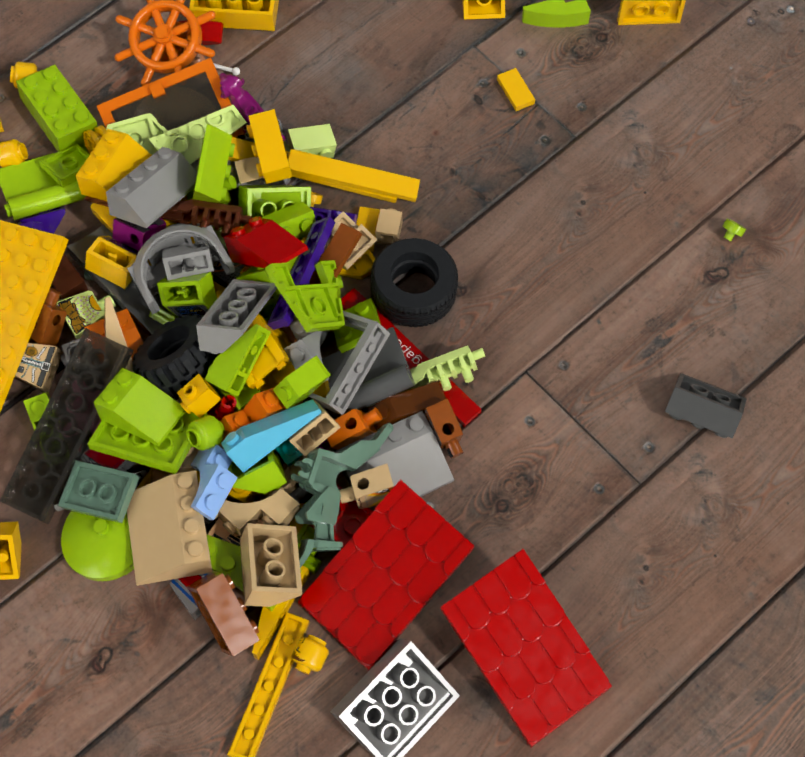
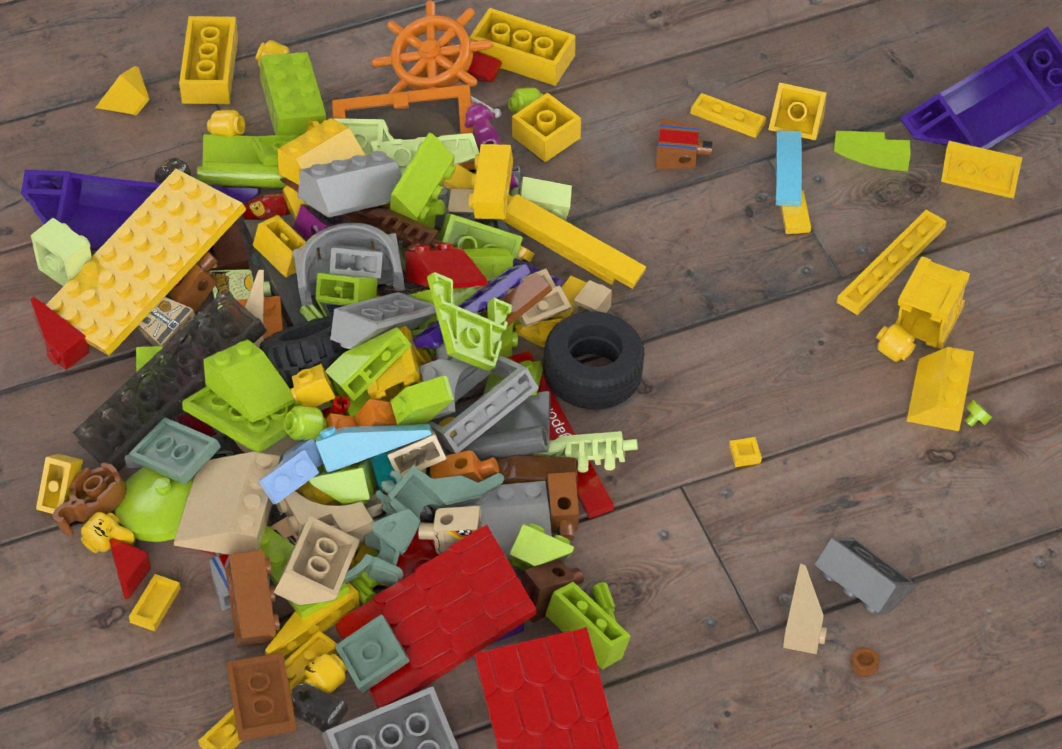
camera: 20 degrees right, 15 degrees down
none -> dark orange piece [52,463,127,536]
none -> yellow head [81,512,120,553]
none -> yellow arm [106,523,136,547]
none -> red slope [109,538,151,599]
none -> yellow tile [129,574,181,632]
none -> dark orange plate [226,652,297,741]
none -> red piece [242,193,291,220]
none -> clear smoke piece [292,683,348,732]
none -> sand green plate [335,614,410,693]
none -> lime head [508,88,543,115]
none -> lime slope [508,523,574,571]
none -> yellow brick [512,93,581,162]
none -> copper torso [522,560,584,624]
none -> lime brick [545,582,631,670]
none -> lime axle [592,582,617,622]
none -> dark orange torso [656,119,713,169]
none -> yellow tile [690,93,766,138]
none -> yellow tile [729,437,762,467]
none -> medium azure slope [775,131,802,207]
none -> tan slope [783,564,827,654]
none -> yellow plate [837,210,947,315]
none -> dark orange tile [850,647,880,677]
none -> yellow head [876,323,916,362]
none -> yellow container [896,256,970,349]
none -> yellow slope [906,347,974,431]

